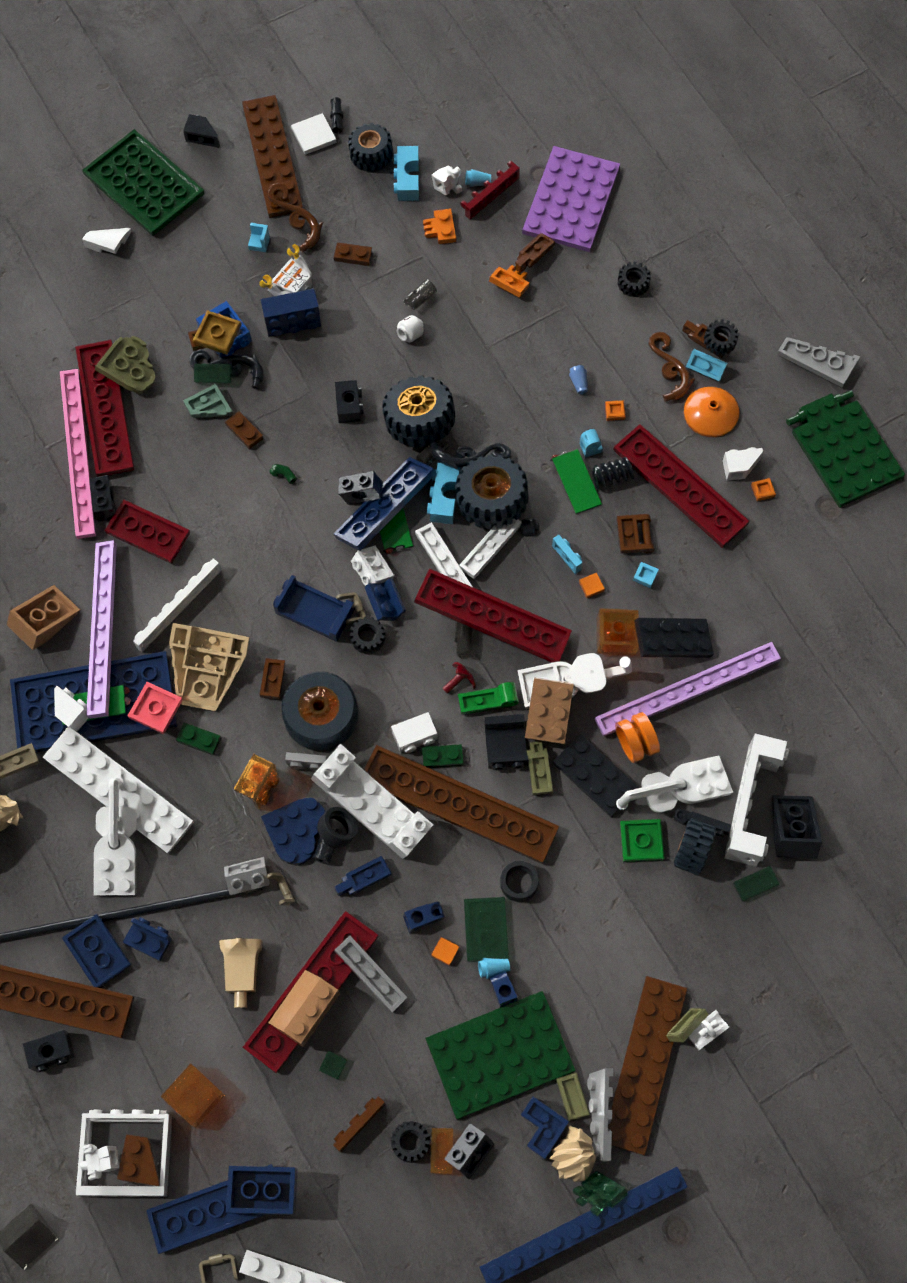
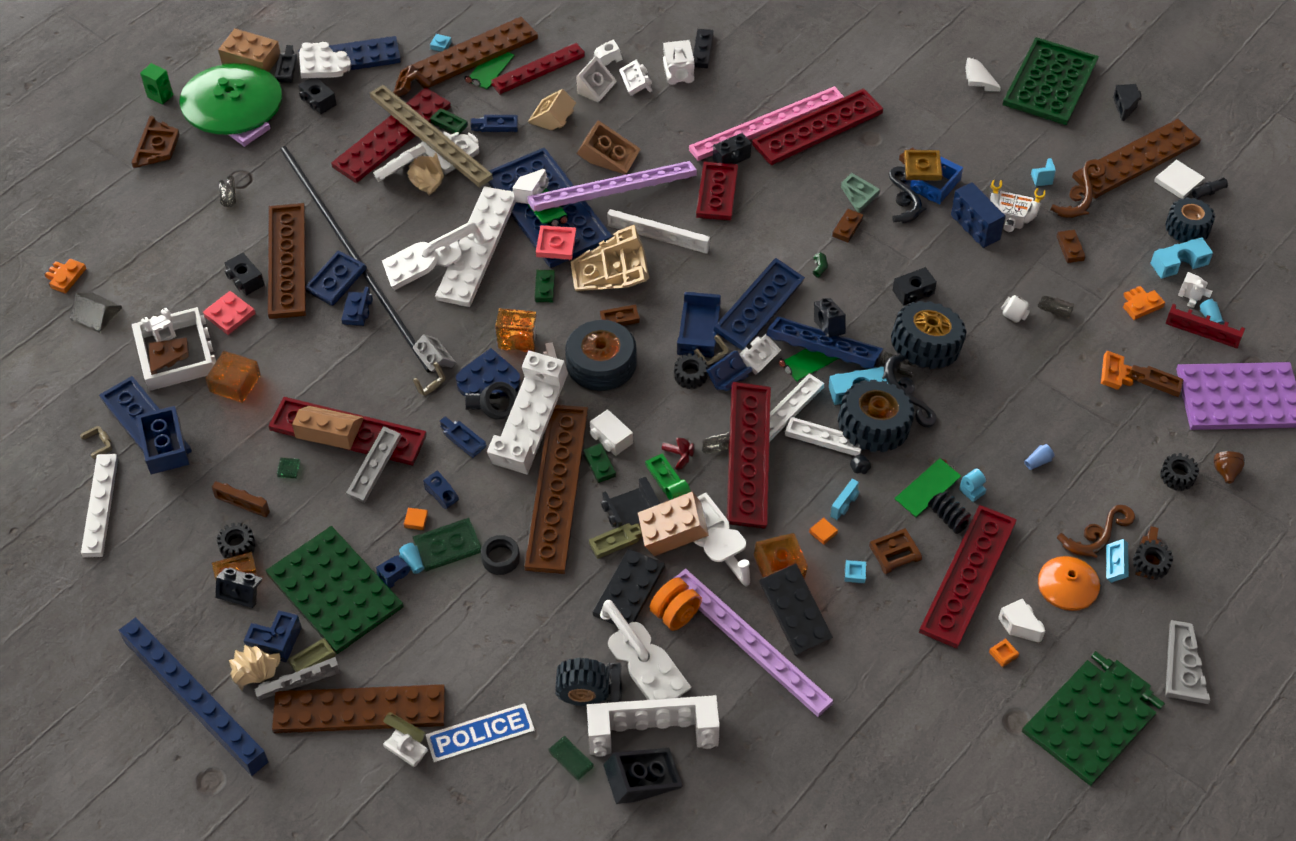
camera: 70 degrees right, 15 degrees down
olive plate [95,336,155,394] -> none
clear green plate [194,364,232,383] -> none
tan piece [219,938,263,1008] -> none
clear green plate [573,1171,628,1216] -> none
orange tile [605,400,625,421] -> none
green tile [620,819,664,862] -> none
none -> coral plate [203,291,256,335]
none -> sticker [425,703,534,762]
none -> dark blue plate [713,258,805,351]
none -> reddish brown helmet [1214,451,1245,484]

